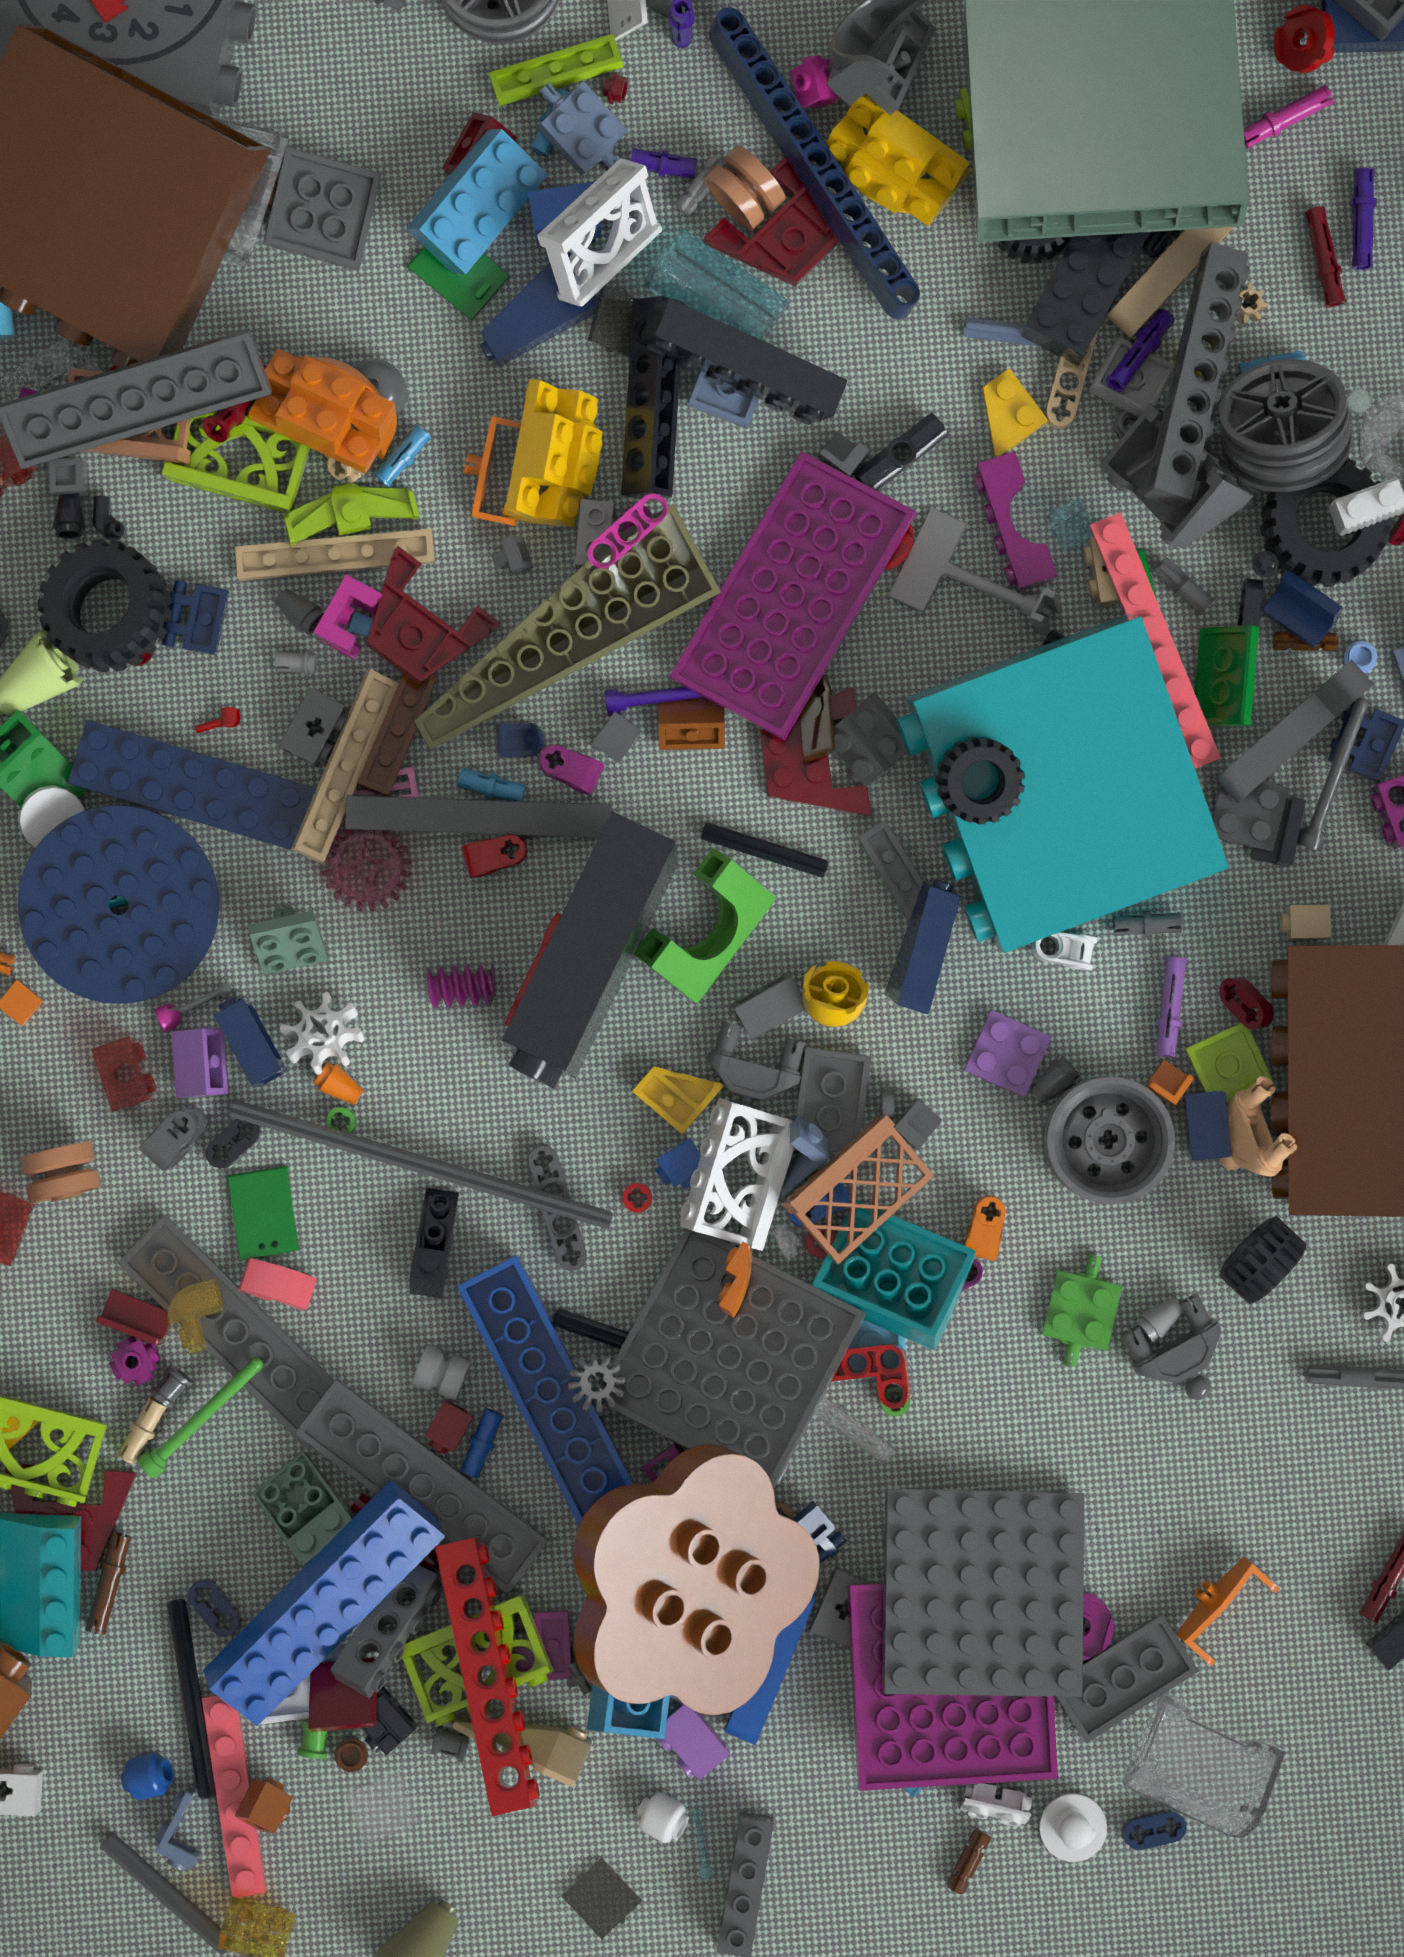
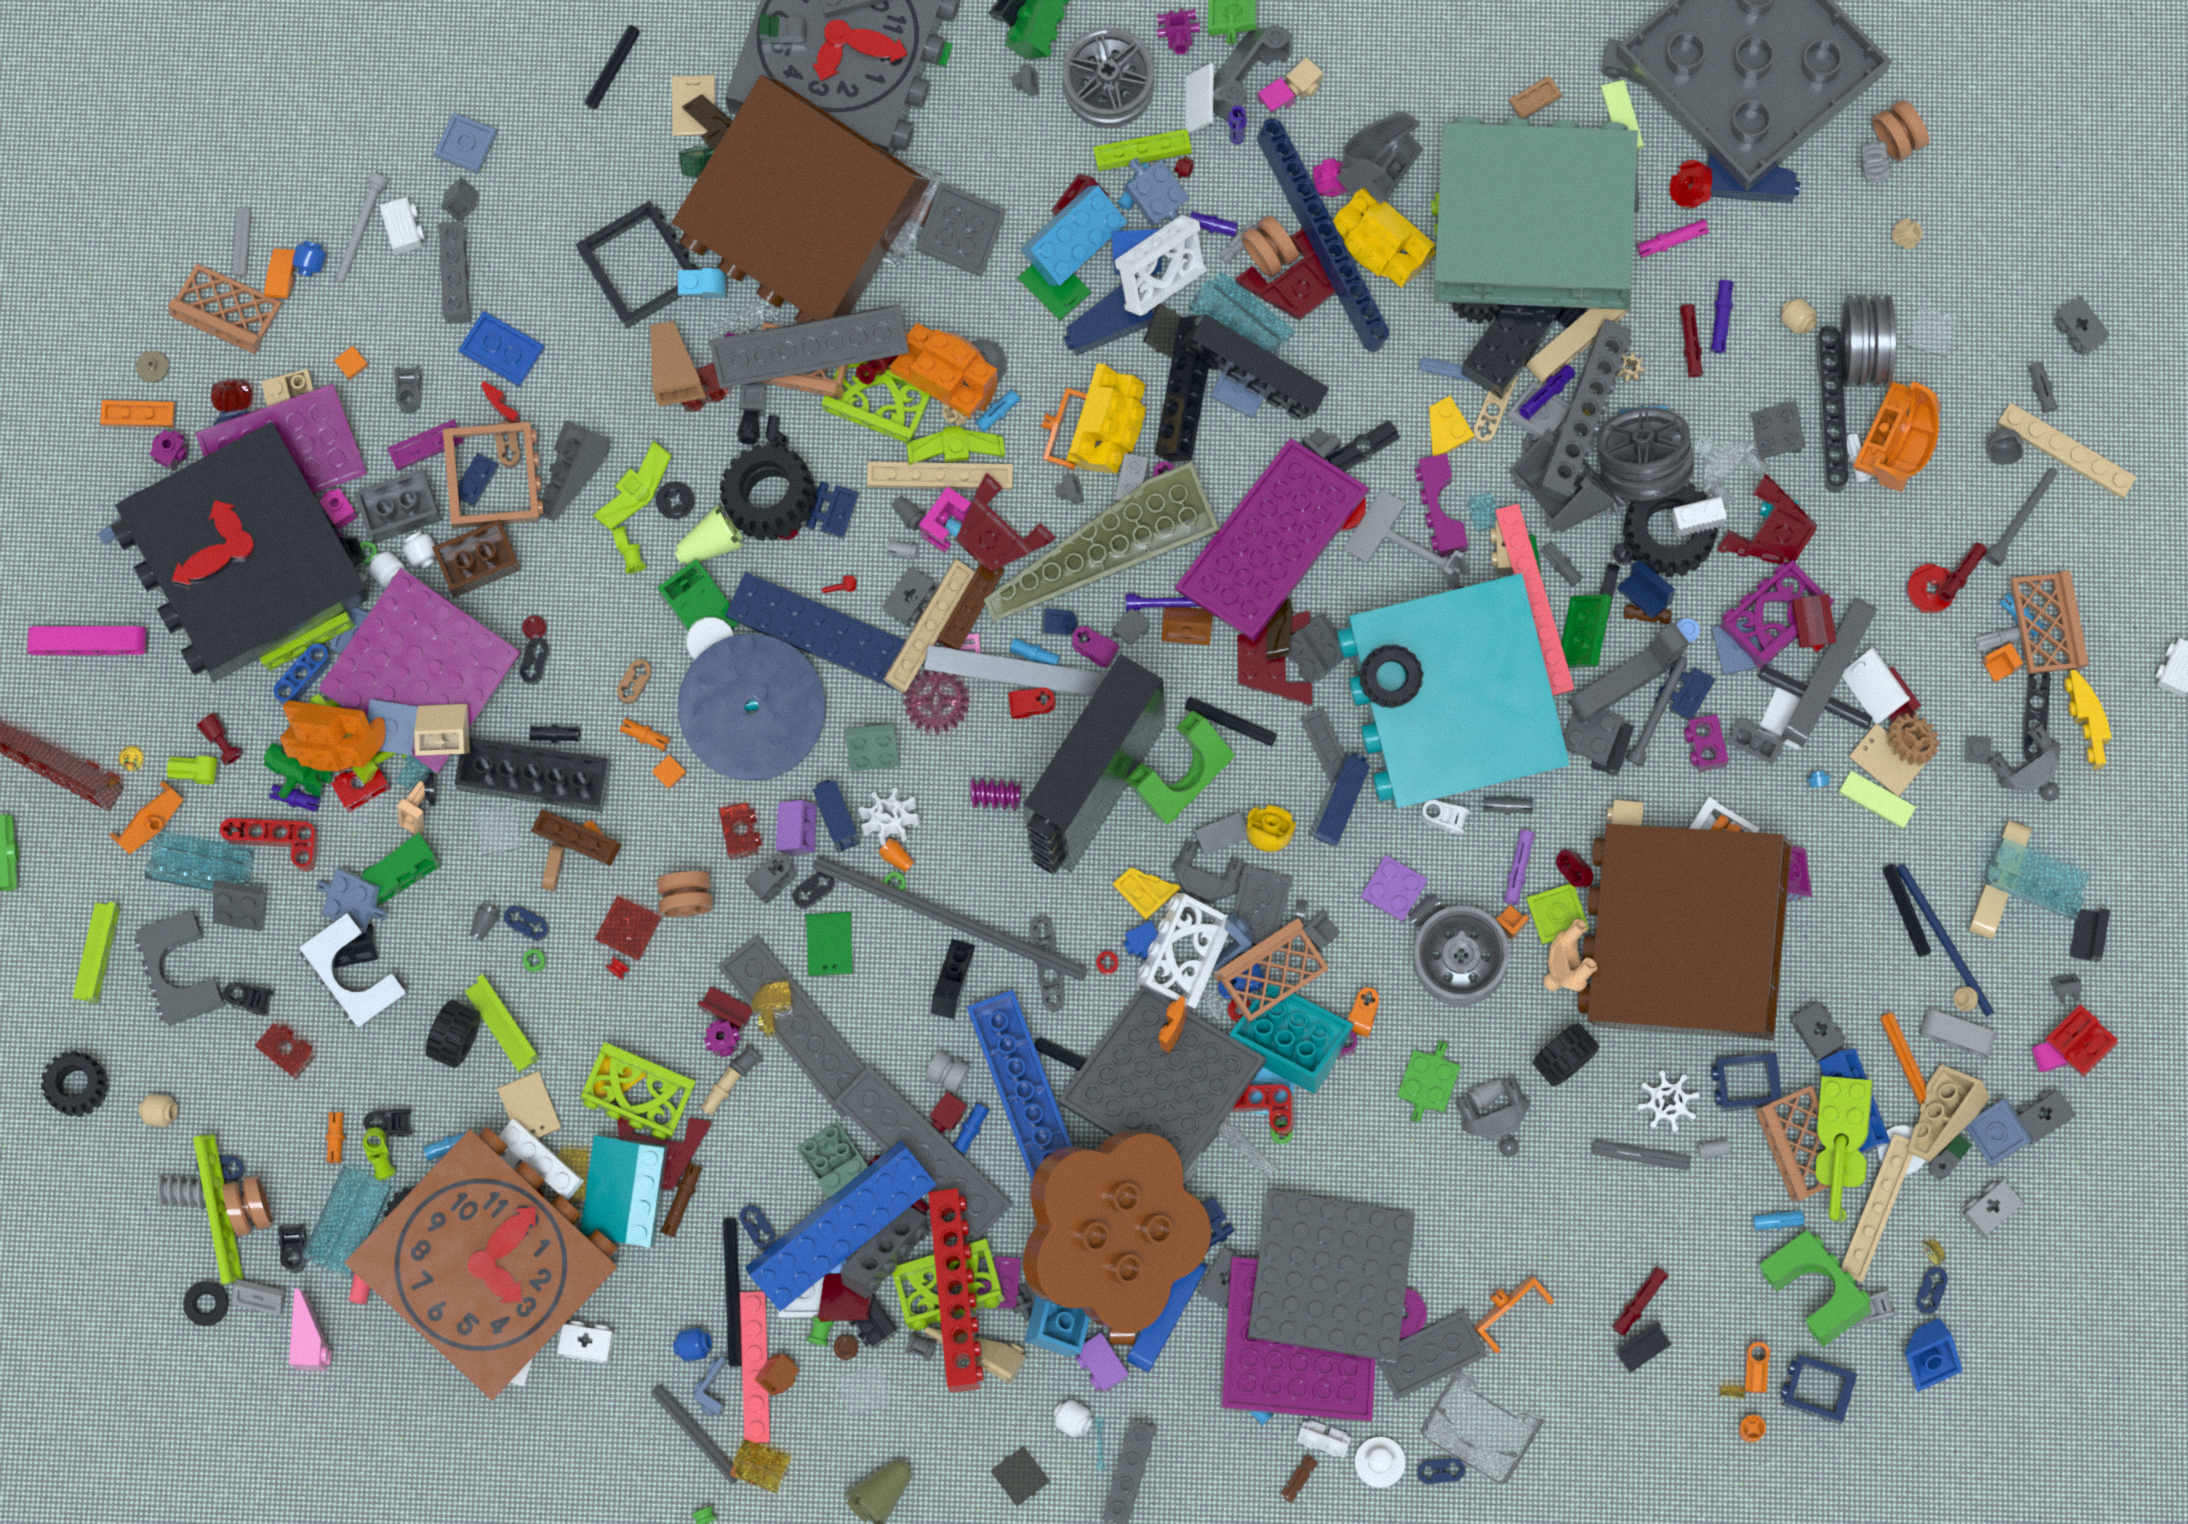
camera: 10 degrees right, 10 degrees down
bright green piece [137,1358,263,1479] -> none
hinge [154,982,232,1033] -> none
coral slope [238,1258,317,1311] -> none
light grey gear [568,1355,625,1413] -> none
dark pink beam [588,493,668,569] -> none
dark blue panel [1185,1091,1232,1161] -> none

